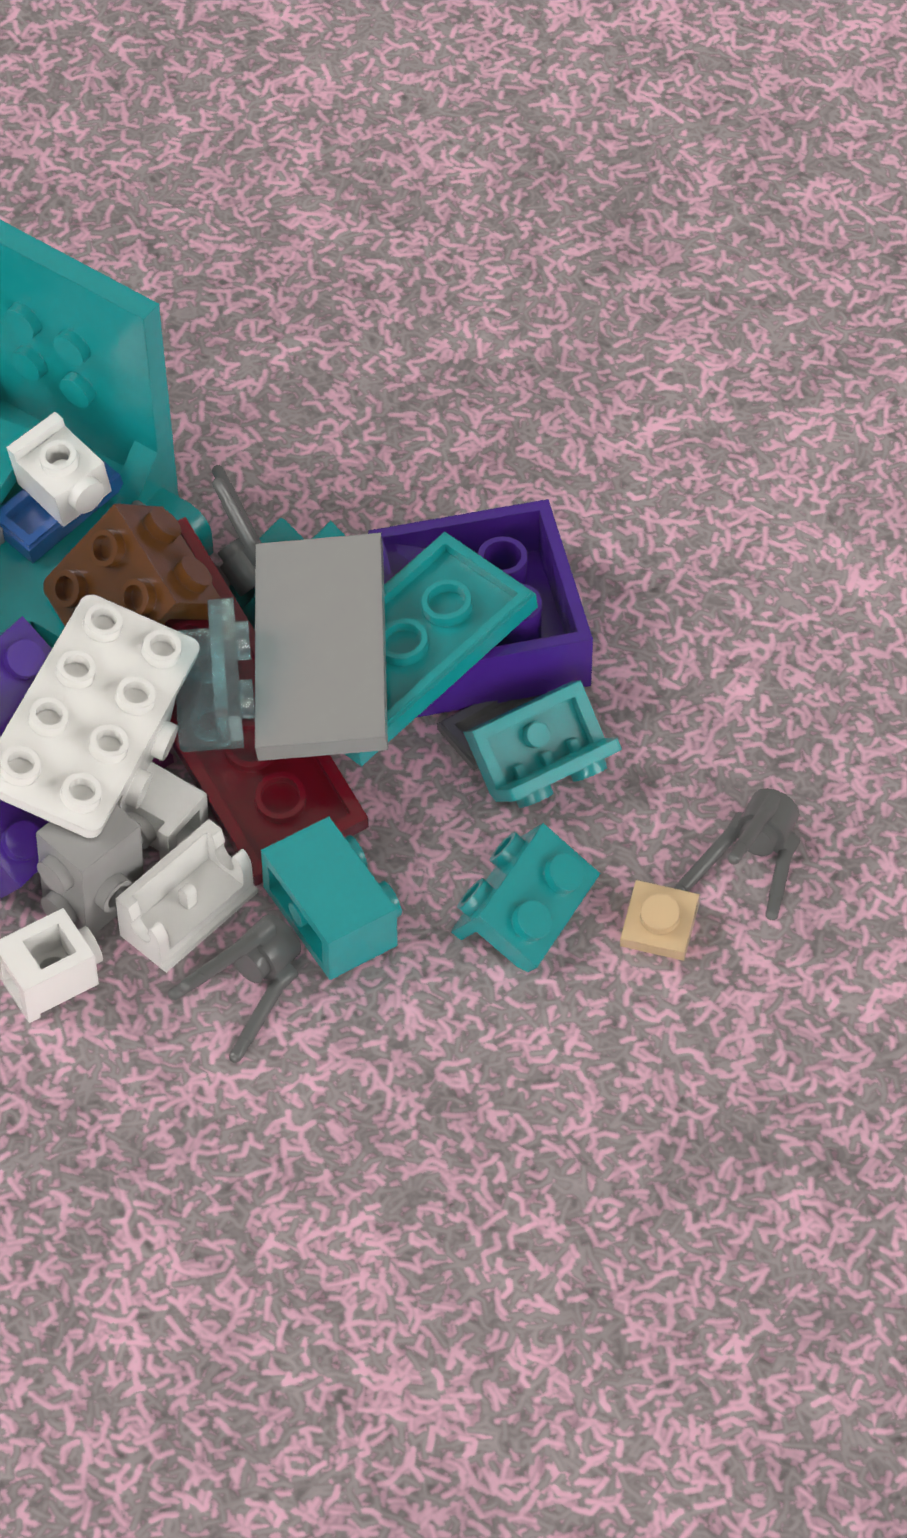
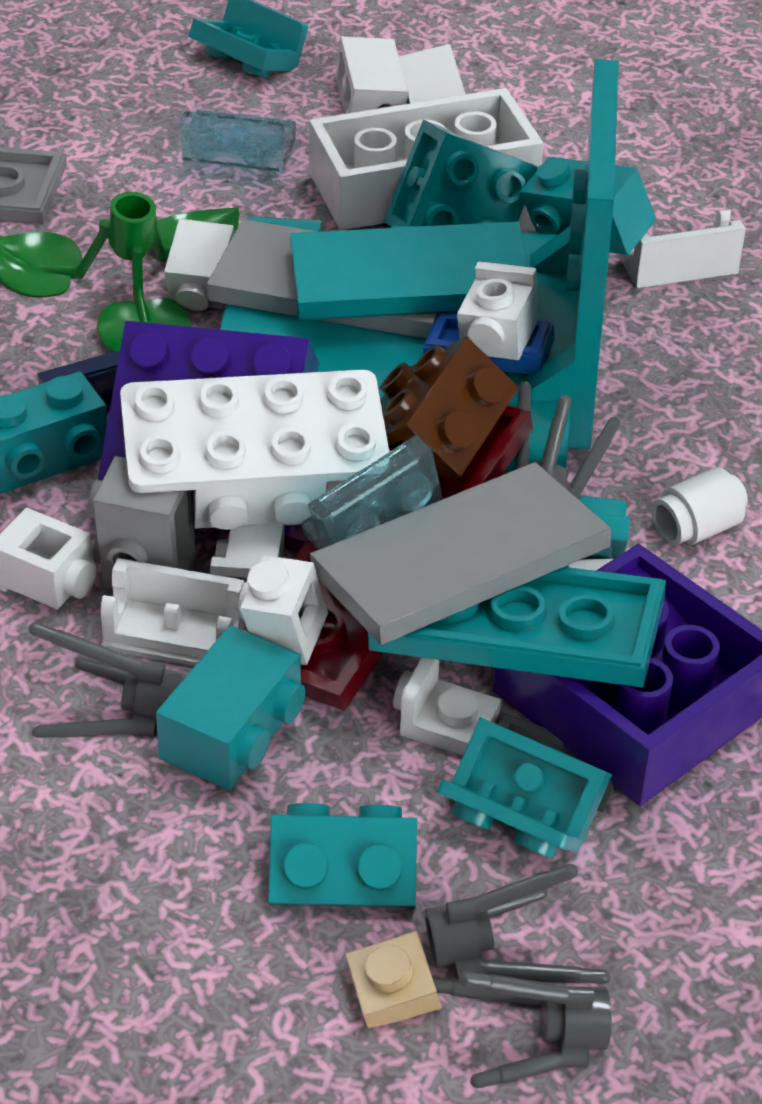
camera: 60 degrees right, 10 degrees down
none -> white brick [238,555,328,665]
none -> white bracket [393,658,501,756]
none -> dark grey plant [424,864,610,984]
none -> white brick [651,467,748,546]

